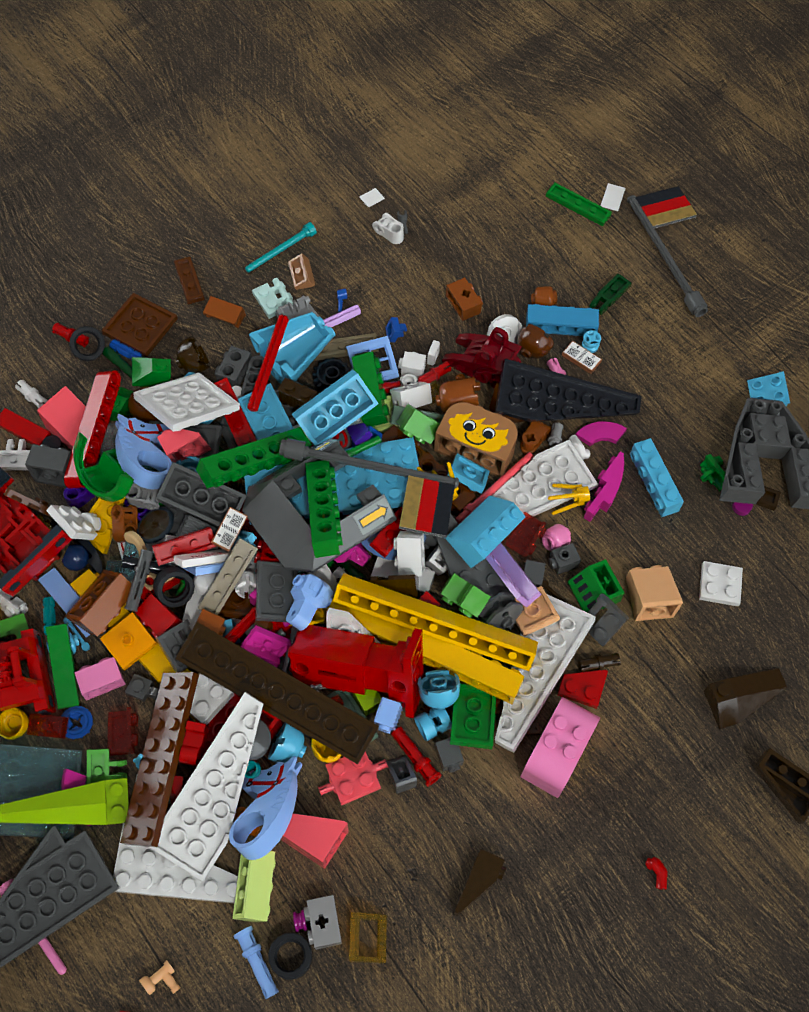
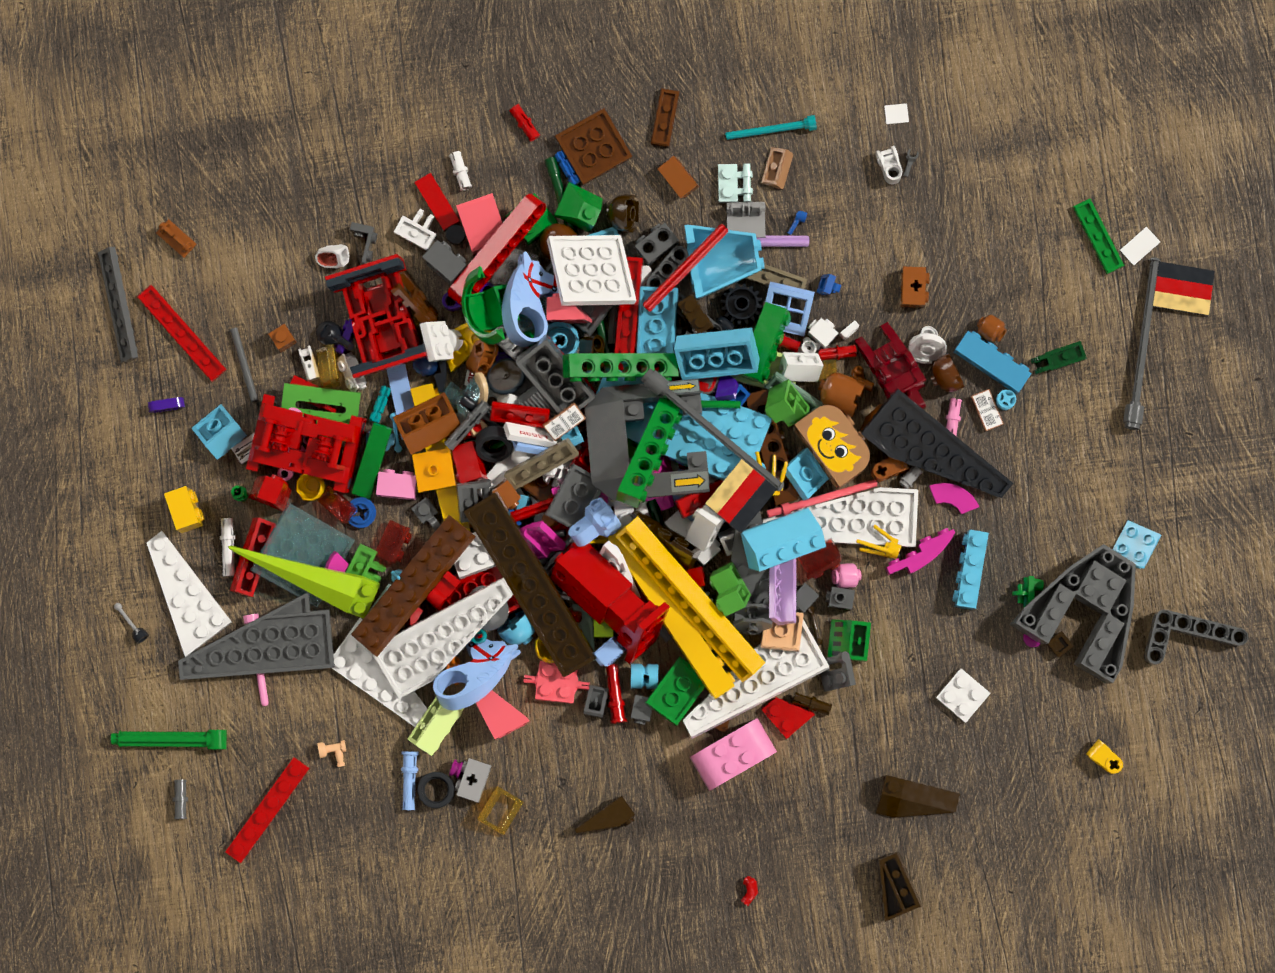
camera: 30 degrees right, 20 degrees up
black tyre [69,326,105,362] -> none
medium azure cylinder [417,670,460,710] -> none
white arm [569,435,590,460] -> none
light nougat slope [626,565,683,621] -> none

